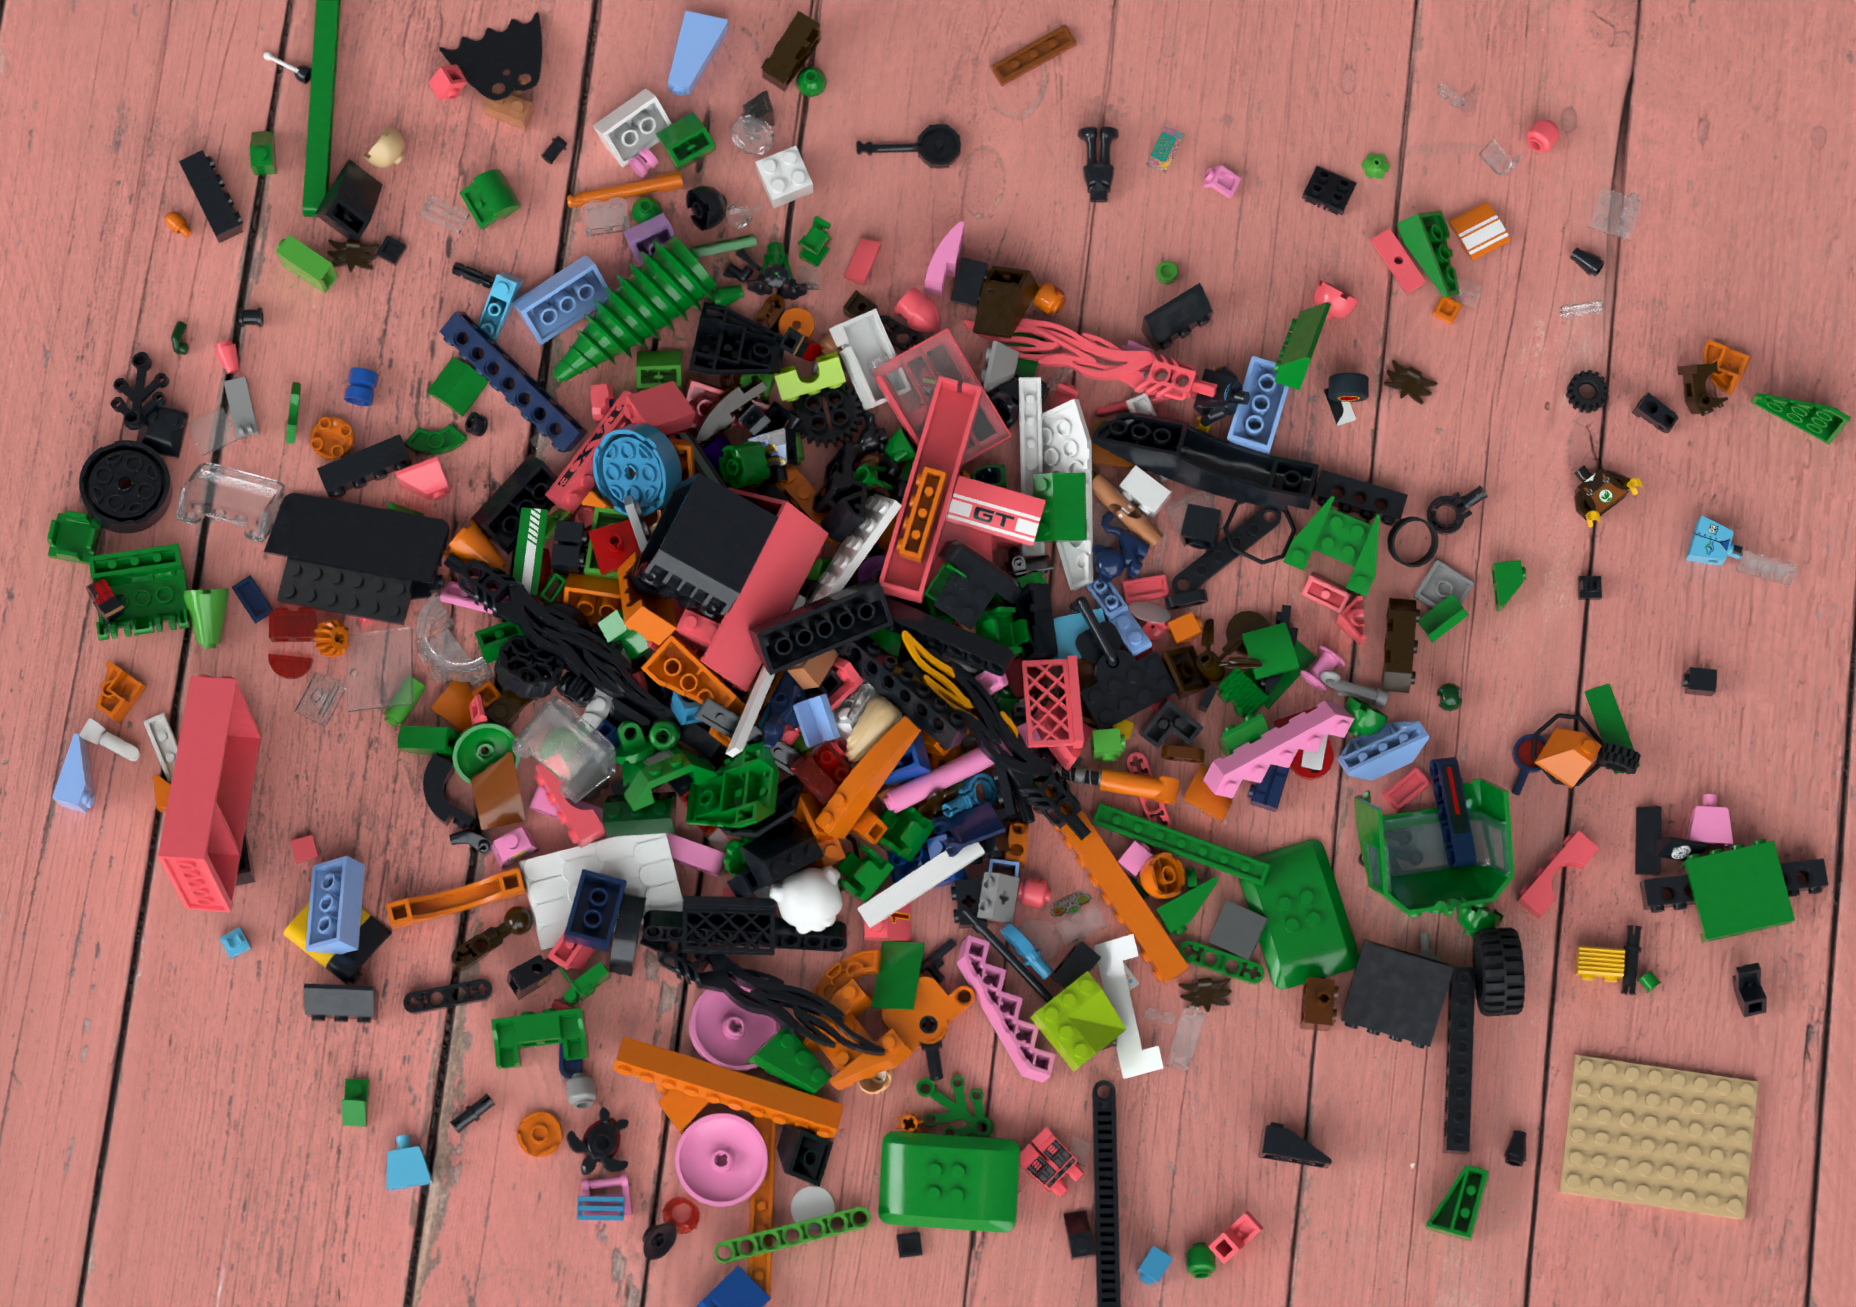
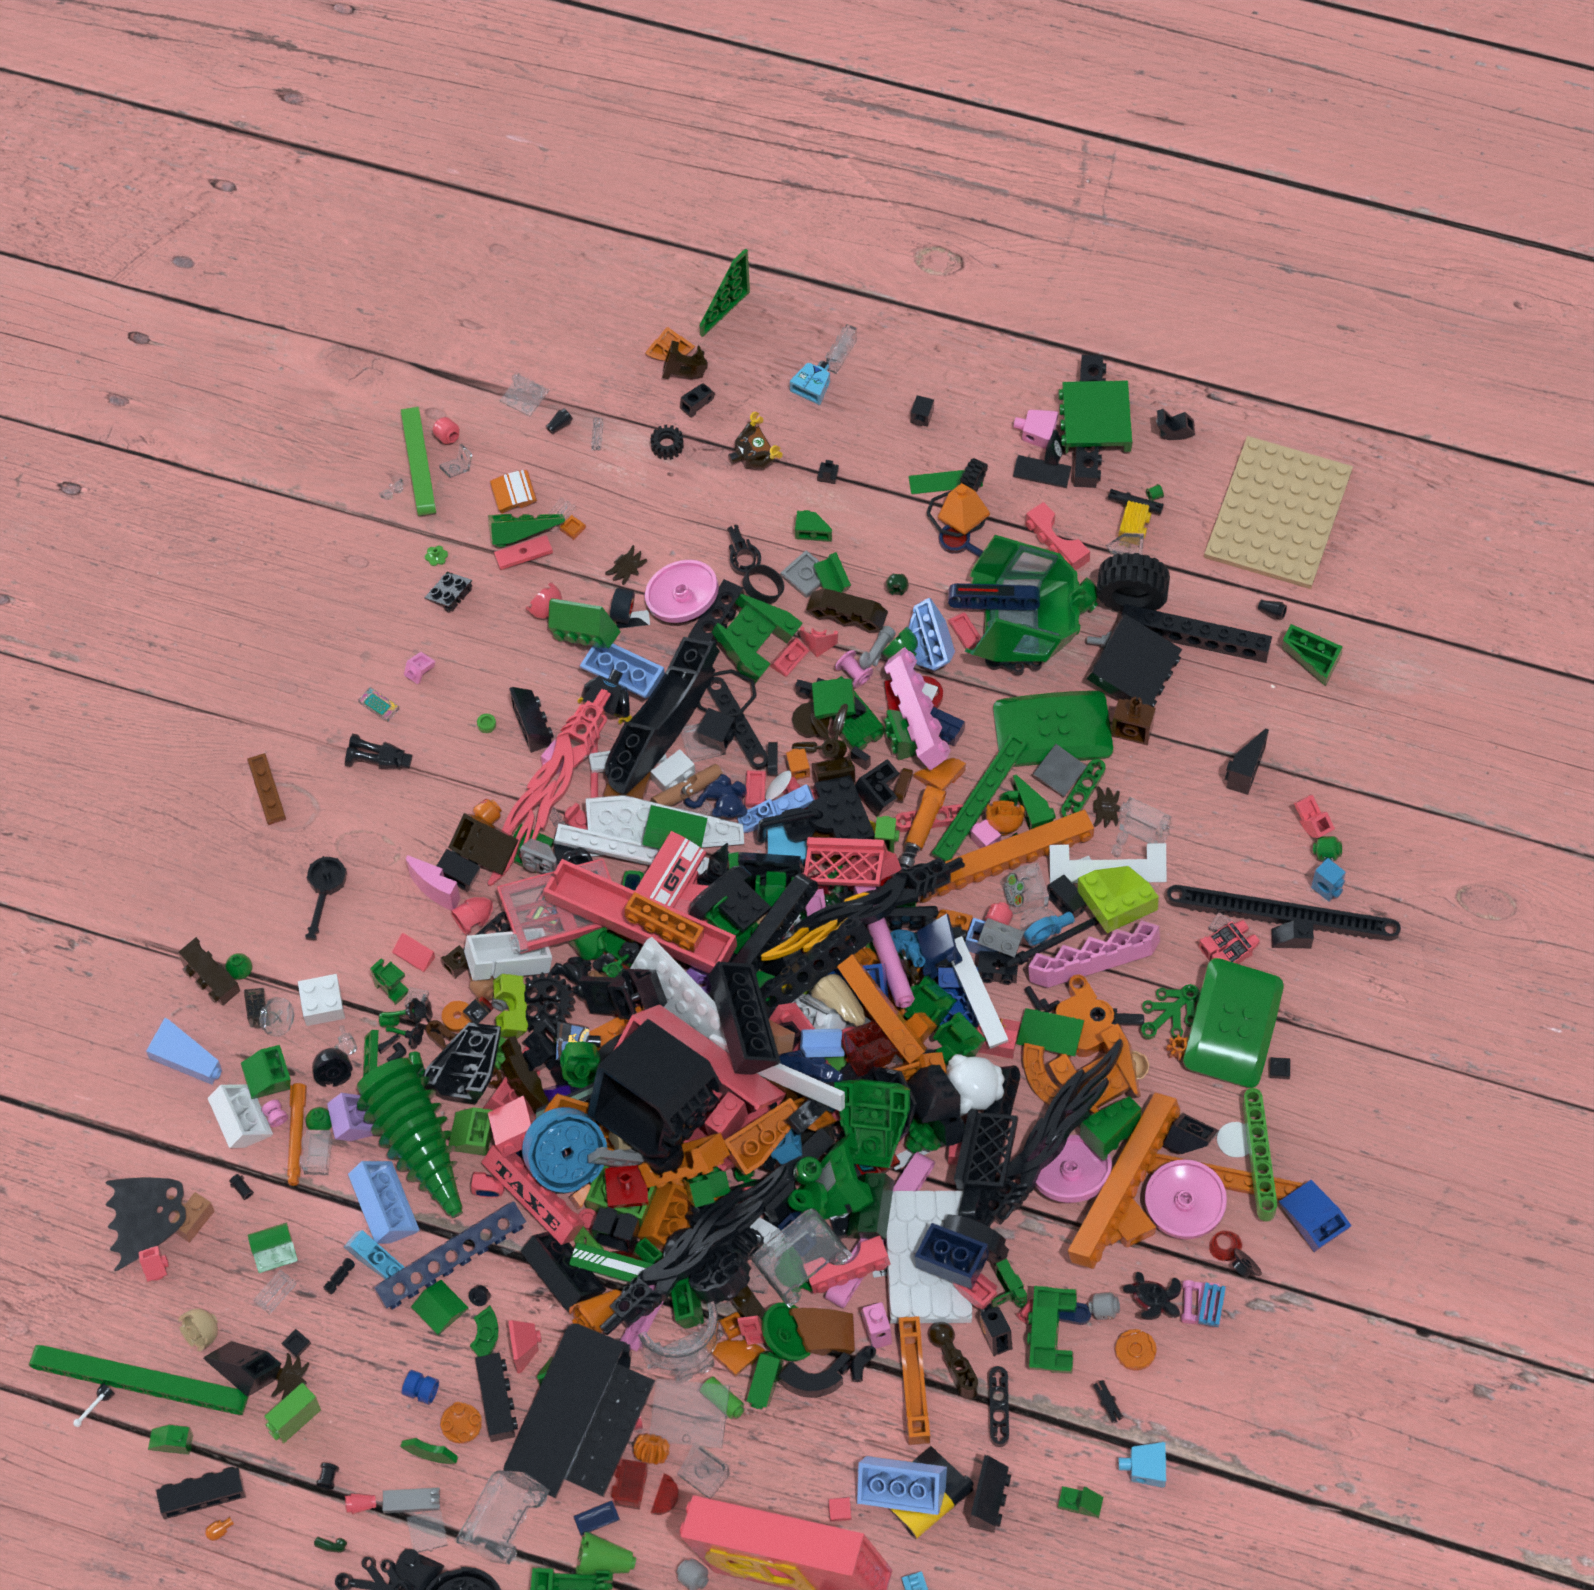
camera: 75 degrees left, 15 degrees down
none -> bright green beam [401,406,436,516]
none -> bright pink dish [645,560,719,623]
none -> clear slope [1105,533,1144,556]

